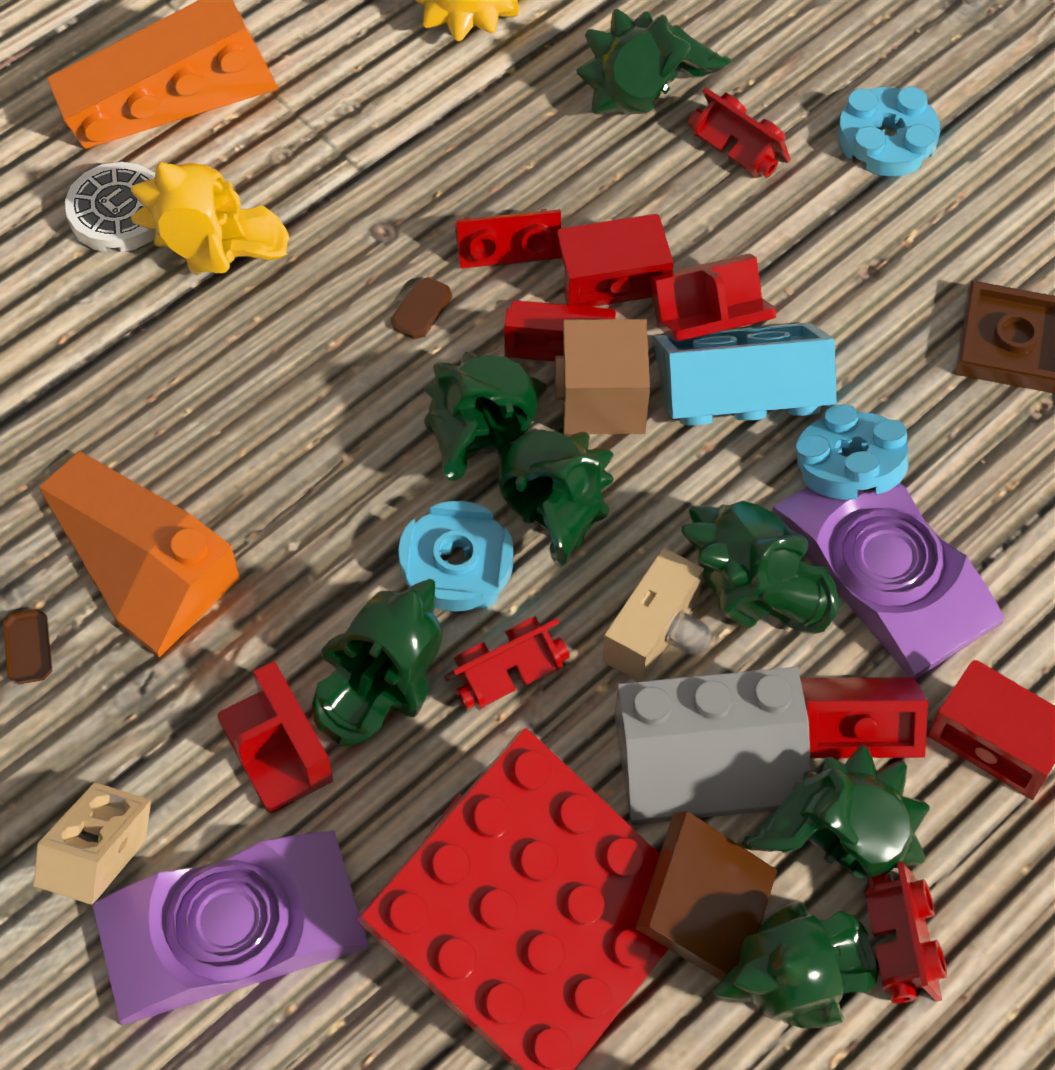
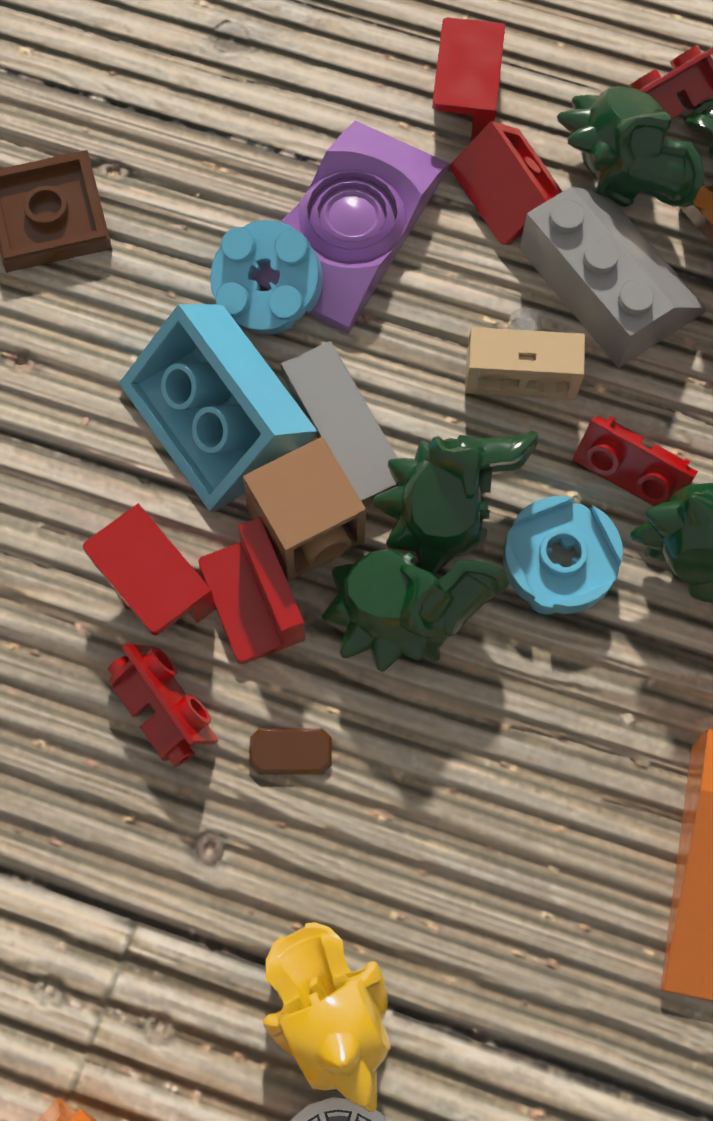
camera: 120 degrees left, 10 degrees up
red panel [650,253,776,341] -> none
dark green head [681,501,840,634] -> none
none -> light grey tile [281,341,397,506]

